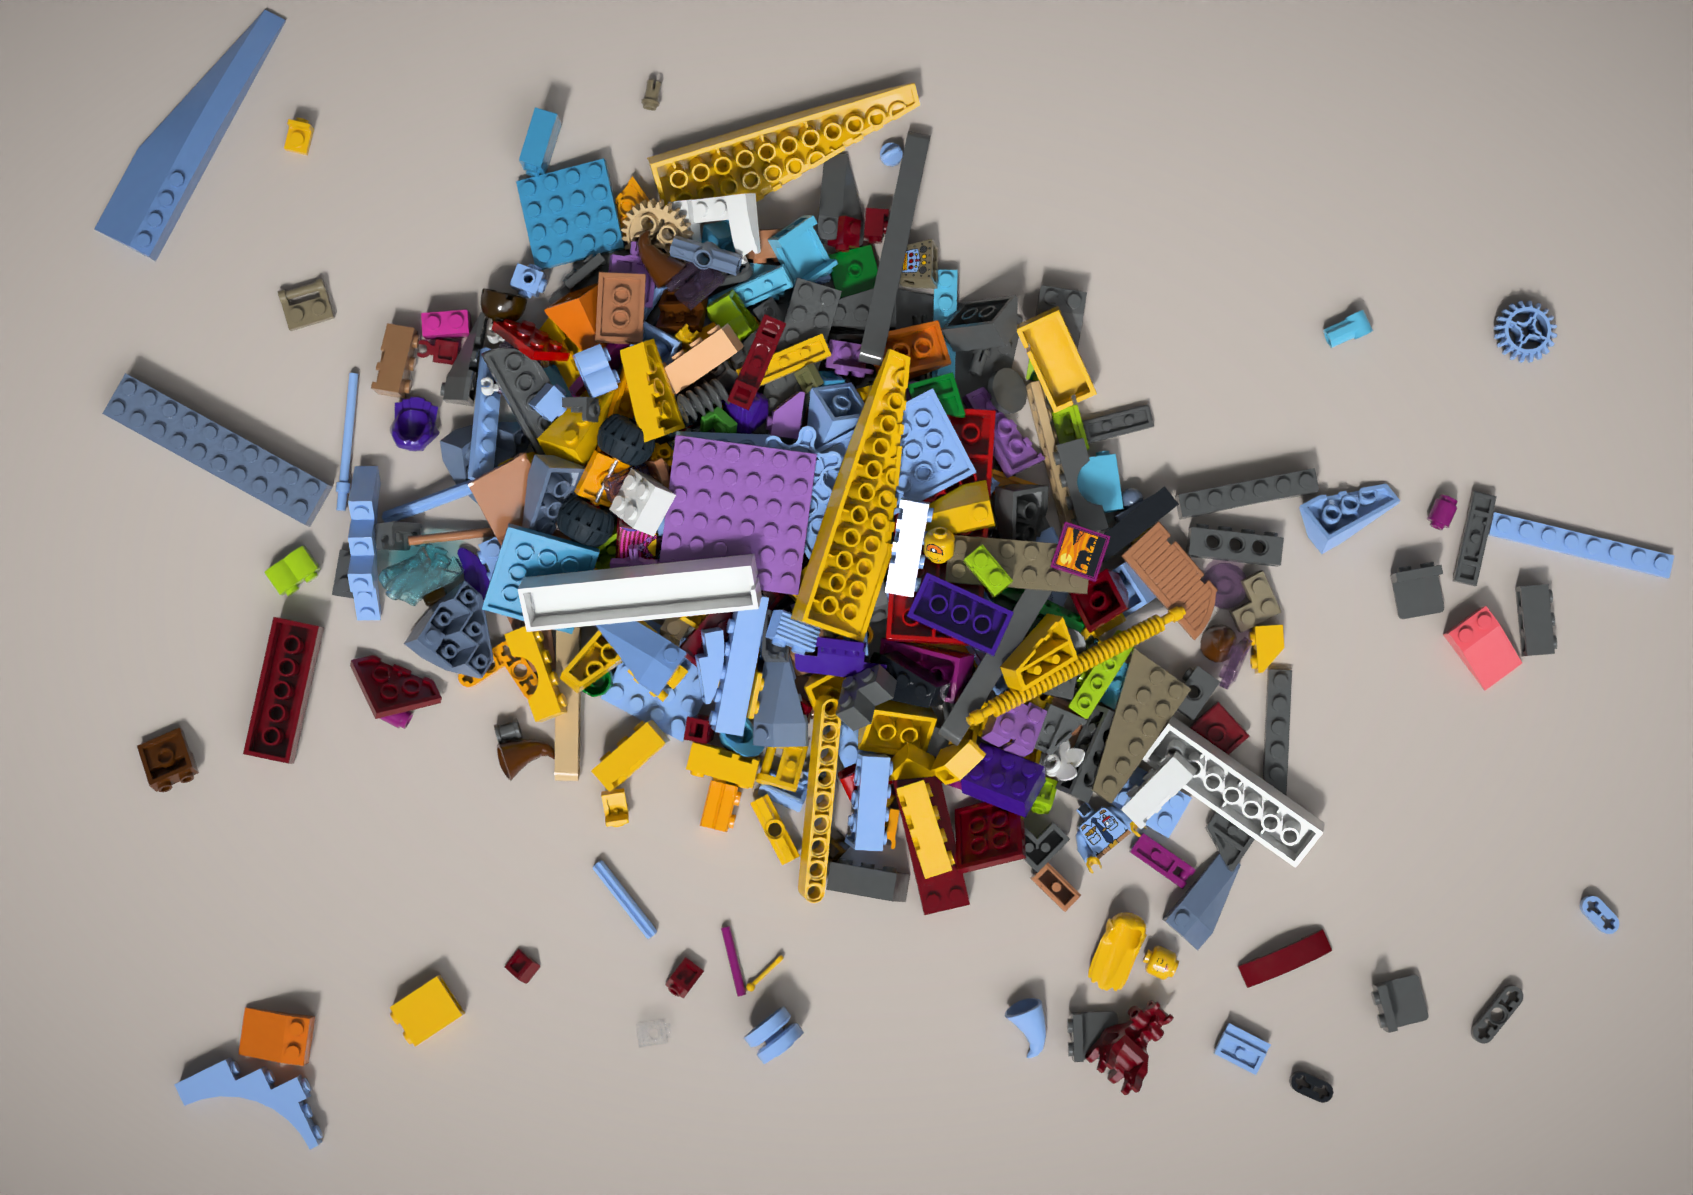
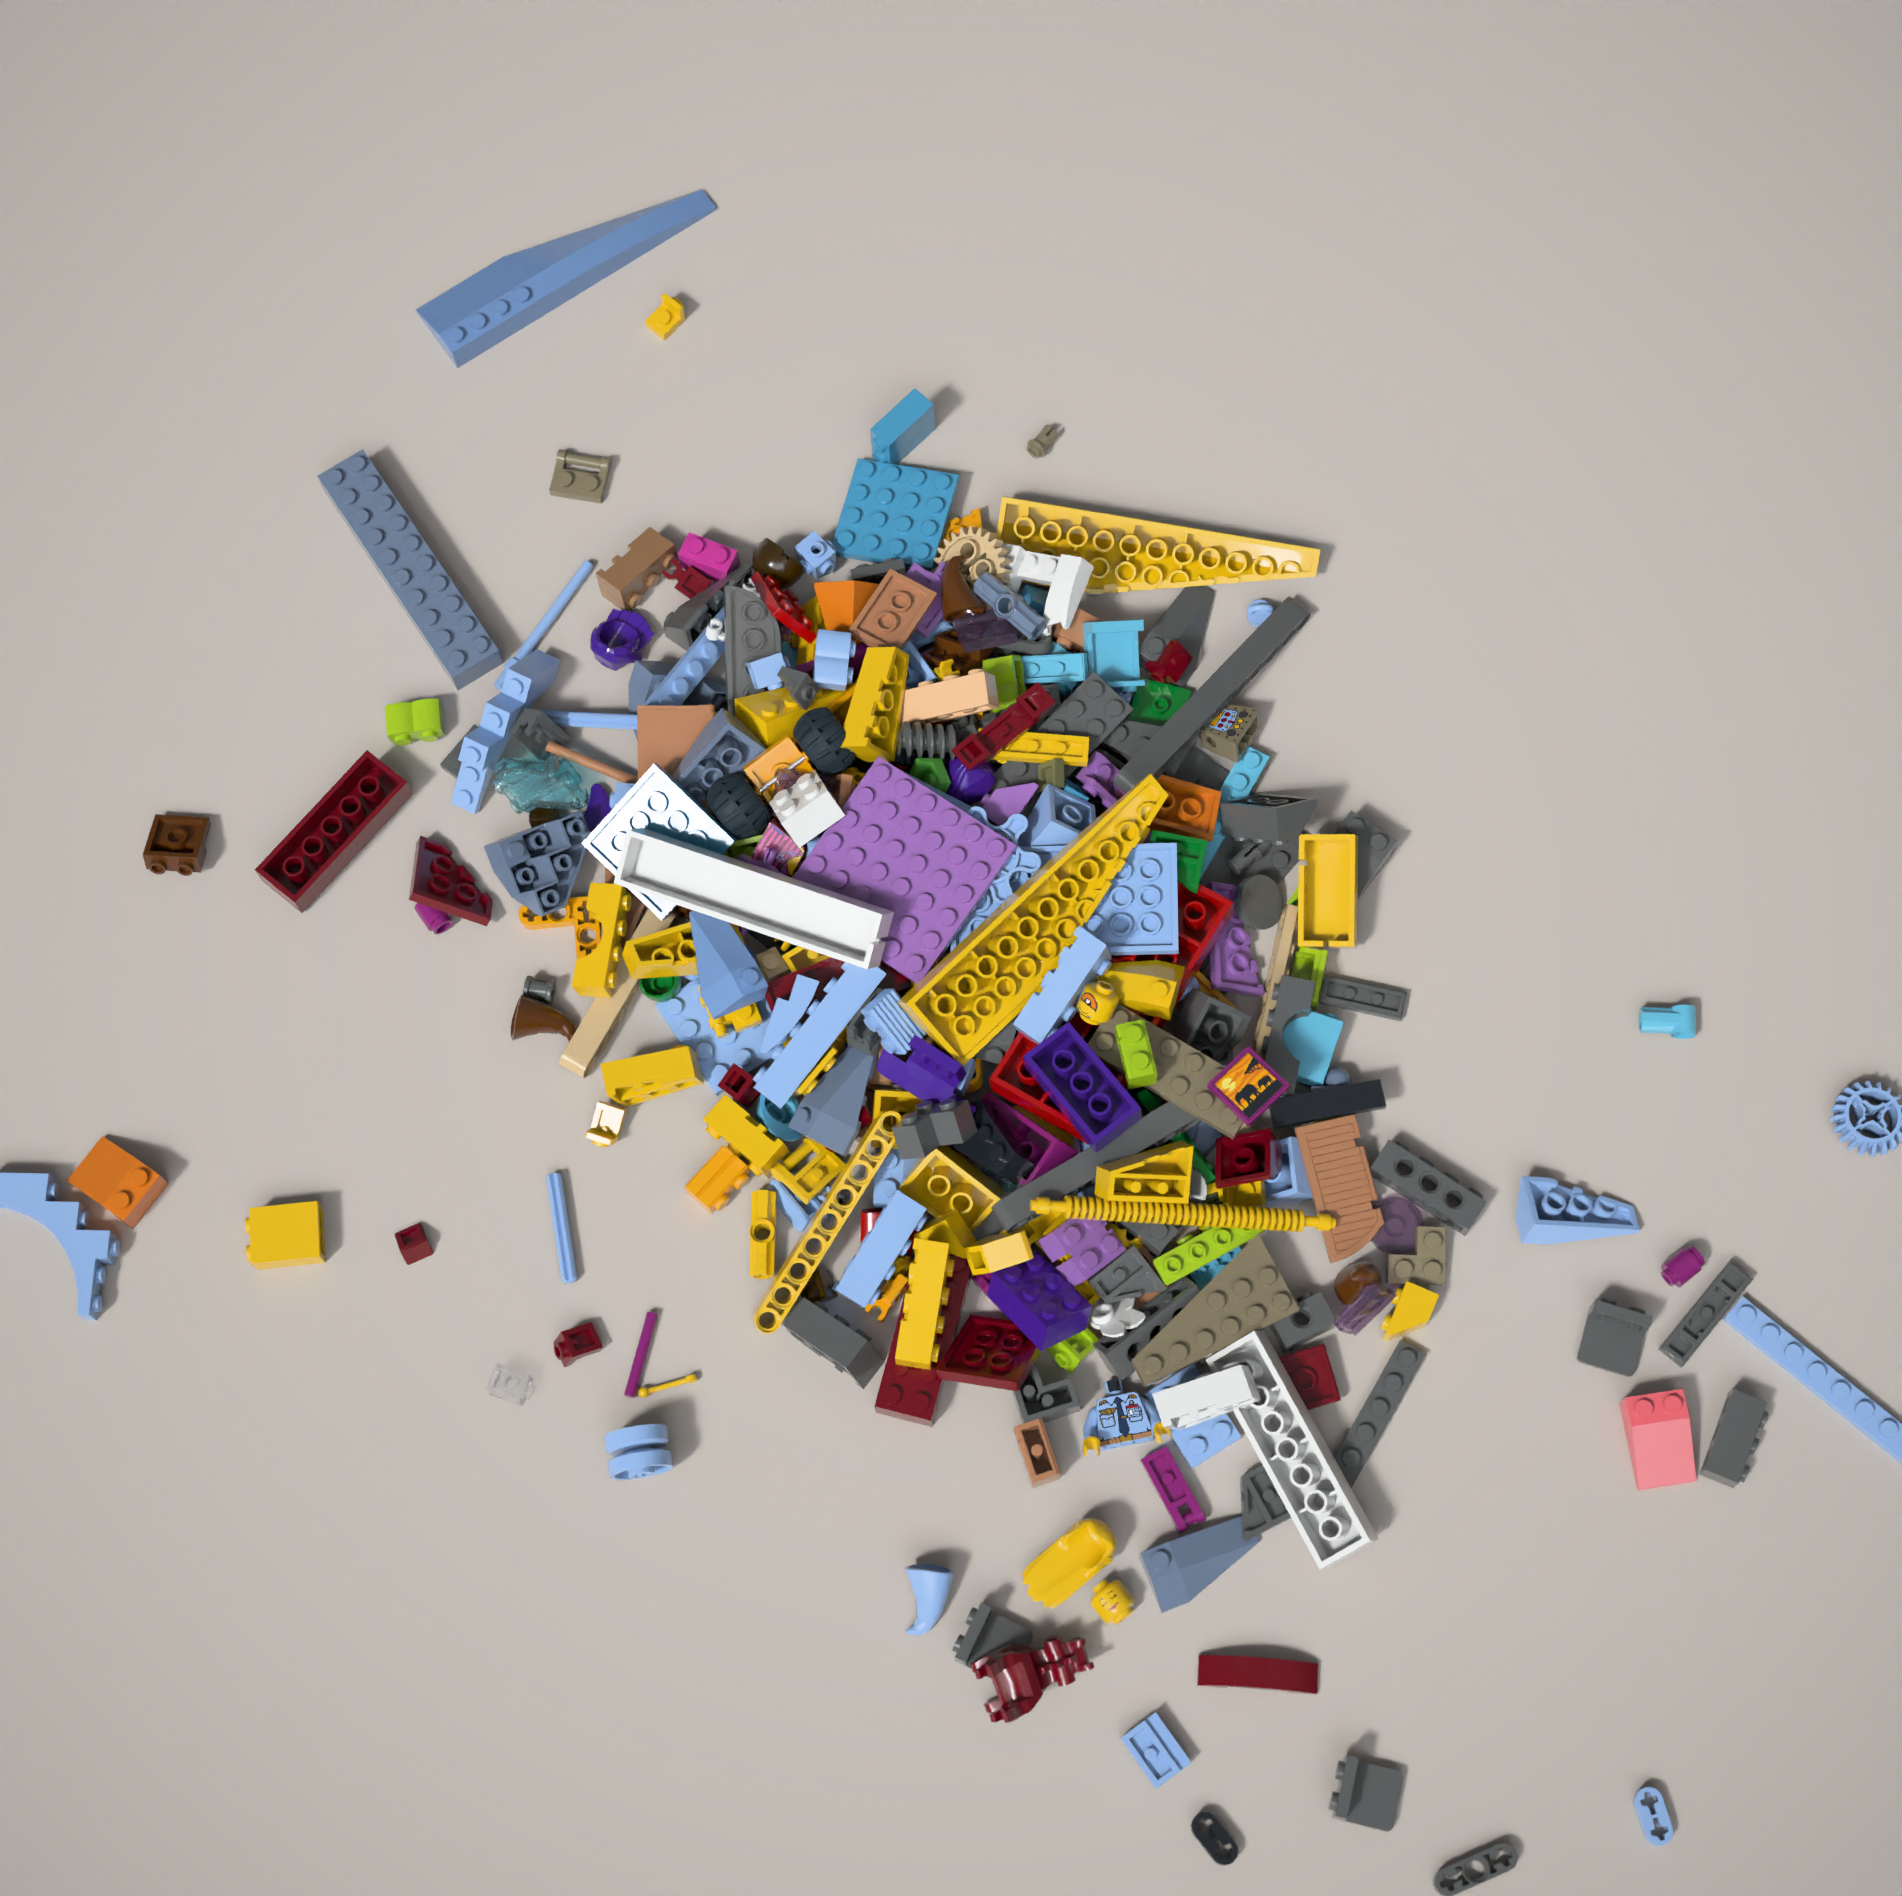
camera: 35 degrees right, 15 degrees down
dark red brick [864,208,889,244] -> none
dark grey arch [1175,468,1319,520] -> none

